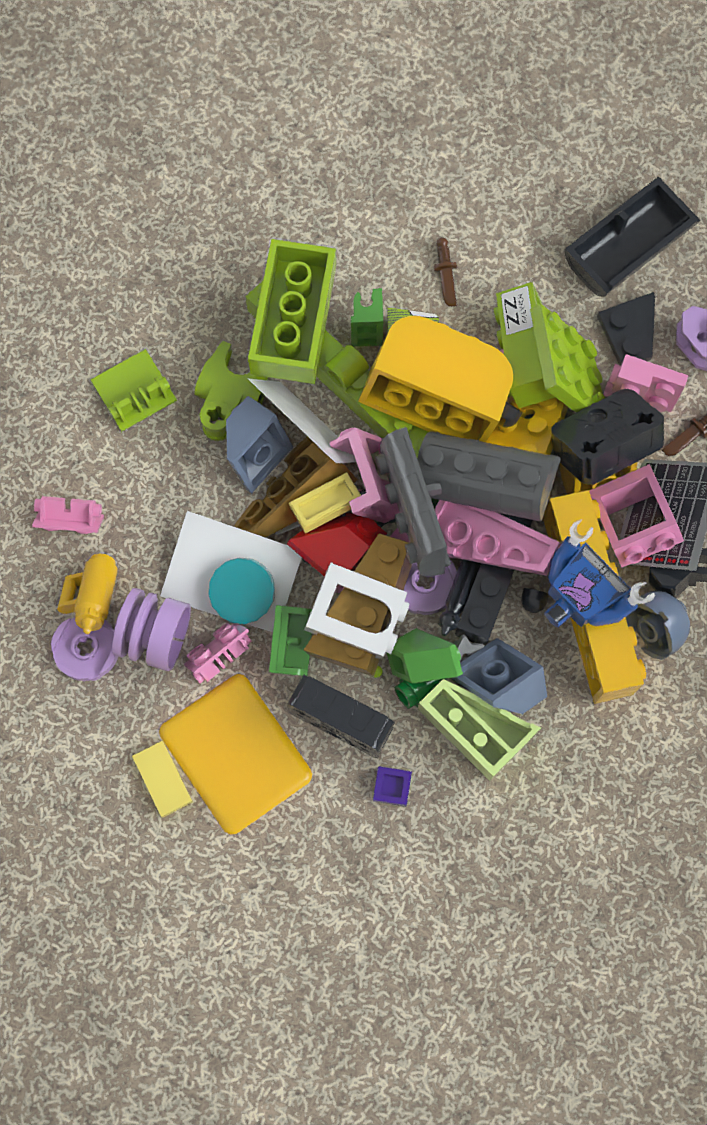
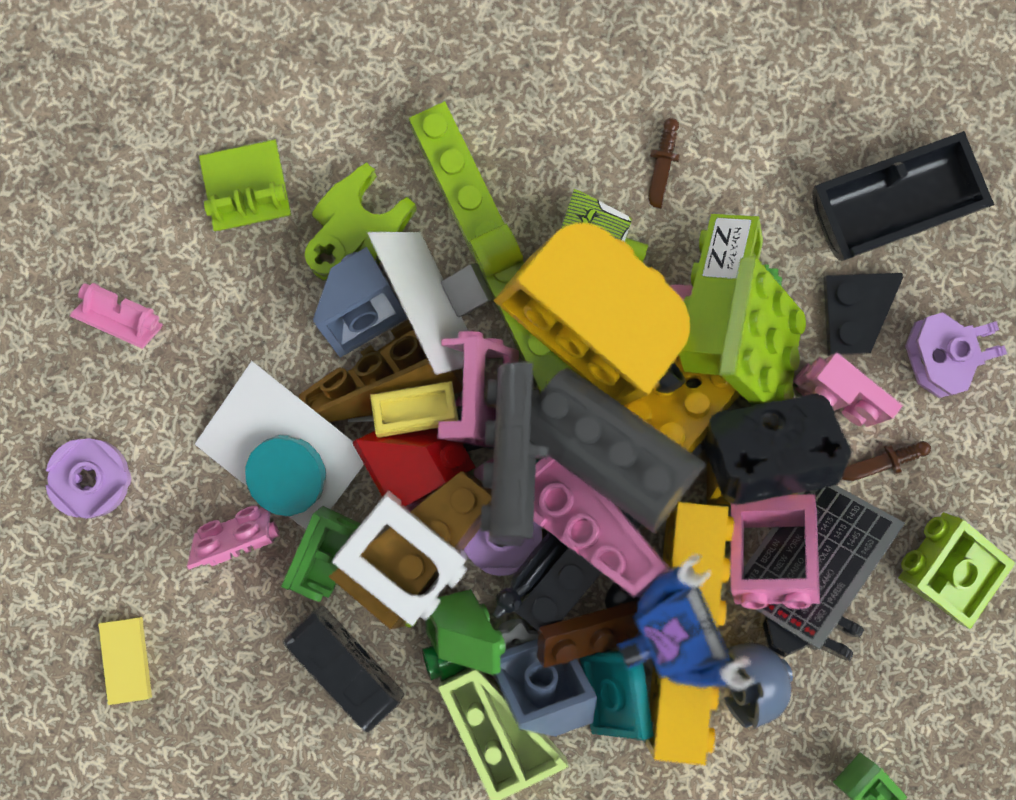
camera: 20 degrees right, 10 degrees up
yellow piece [57,553,118,634] -> none
lavender wheel [112,588,191,672] -> none
yellow piece [159,674,312,834] -> none
lime brick [248,239,336,384] -> none
bright green hinge [351,288,383,347] -> none
dark purple plate [373,766,412,807] -> none
none -> light grey tile [441,263,494,317]
none -> reddish brown plate [537,599,640,669]
none -> teal tile [580,651,654,740]

